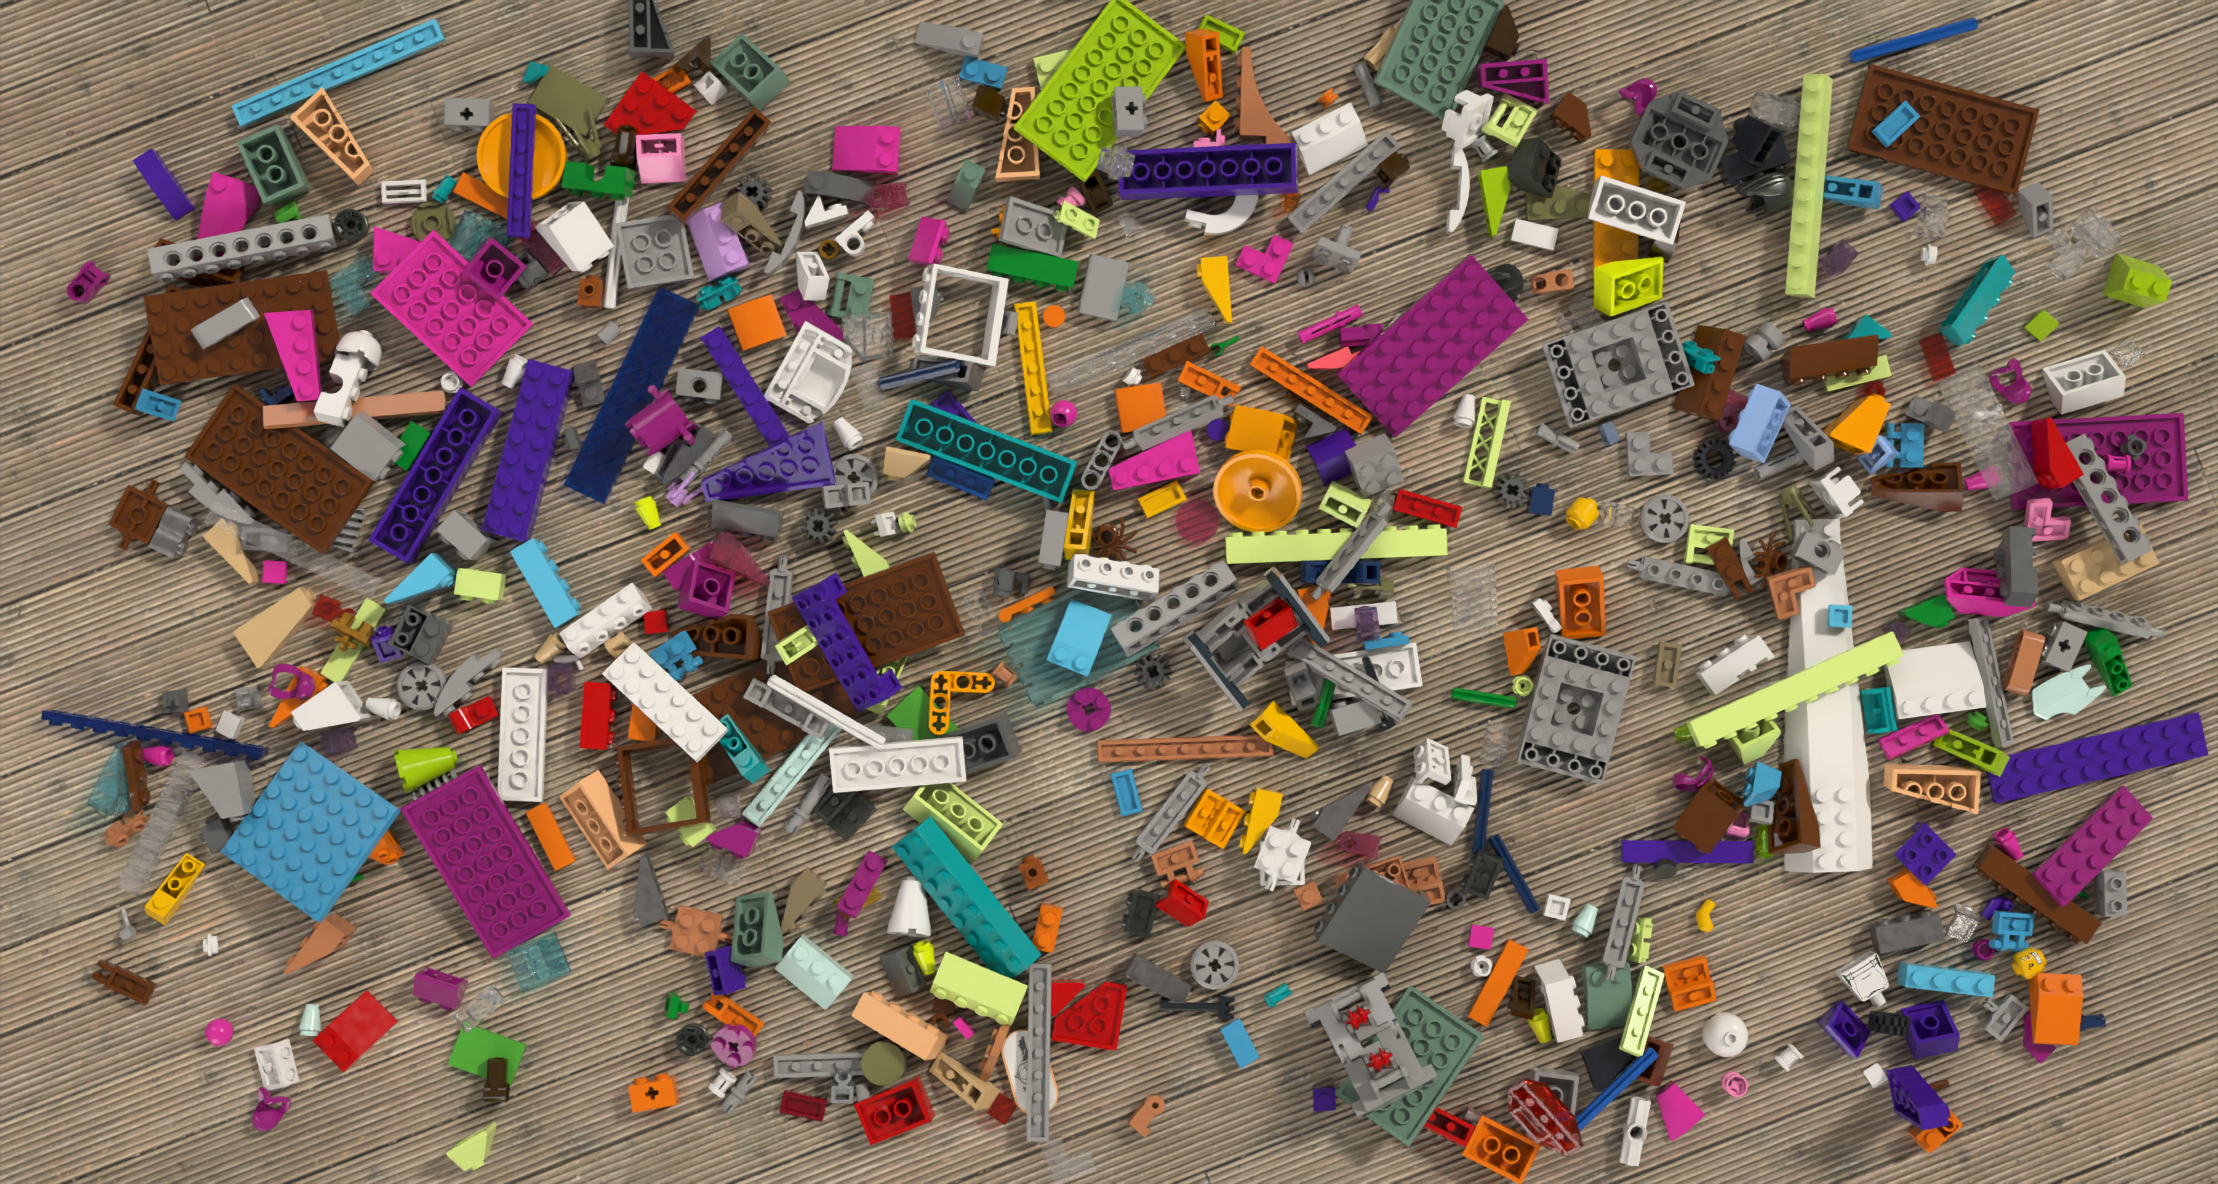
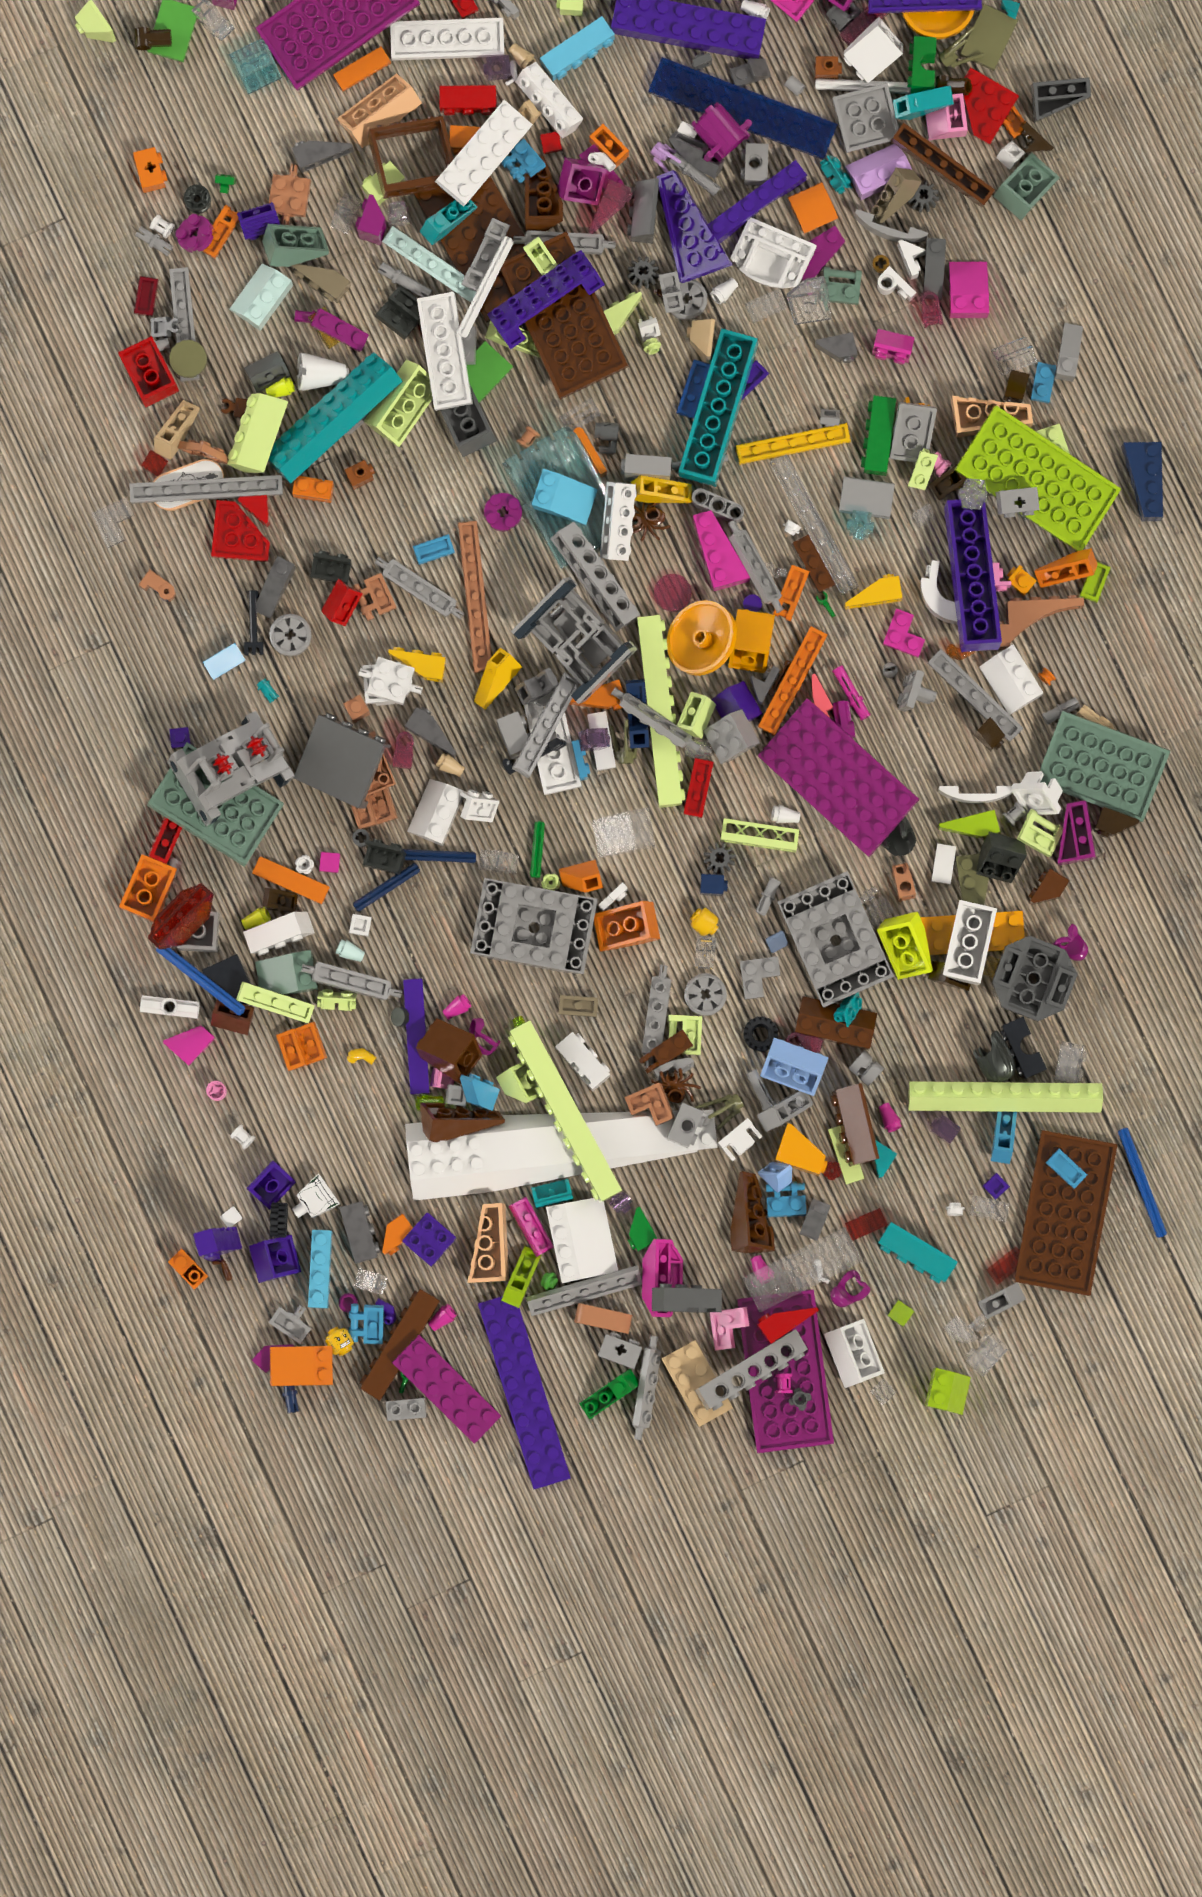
camera: 90 degrees right, 5 degrees down
neon yellow cone [634,496,661,530] -> none
white slope [796,252,830,301] -> none
light nougat wedge [851,991,950,1061] -> none
dark blue axle [878,359,960,390] -> none
clear red tile [889,293,916,340] -> none
white window [912,264,1009,367] -> none
flat silver slope [912,355,984,391] -> none
light orange beam [928,671,995,735] -> none
sand green slope [947,159,987,212] -> none
dark pink tile [953,1015,974,1040] -> none
orange tile [1043,305,1065,328] -> none
dark pink piece [1050,400,1078,428] -> none
orange slope [1114,382,1166,433] -> none
dark grey gear [1134,653,1172,690] -> none
yellow tile [1138,480,1187,519] -> none
light orange slope [1183,787,1246,849] -> none
red brick [1243,597,1299,651] -> none
green axle [1311,678,1336,728] -> none
dark purple piece [1366,186,1390,211] -> none
white bracket [1453,755,1477,806] -> none
white cylinder [1702,1012,1748,1057] -> none
black torso [1732,115,1785,167] -> none
medium azure plate [1827,604,1853,628] -> none
light aqua shield [2032,664,2106,720] -> none
none -> dark pink cone [442,994,472,1020]
none -> white arm [588,152,616,172]
none -> teal slope [893,86,954,120]

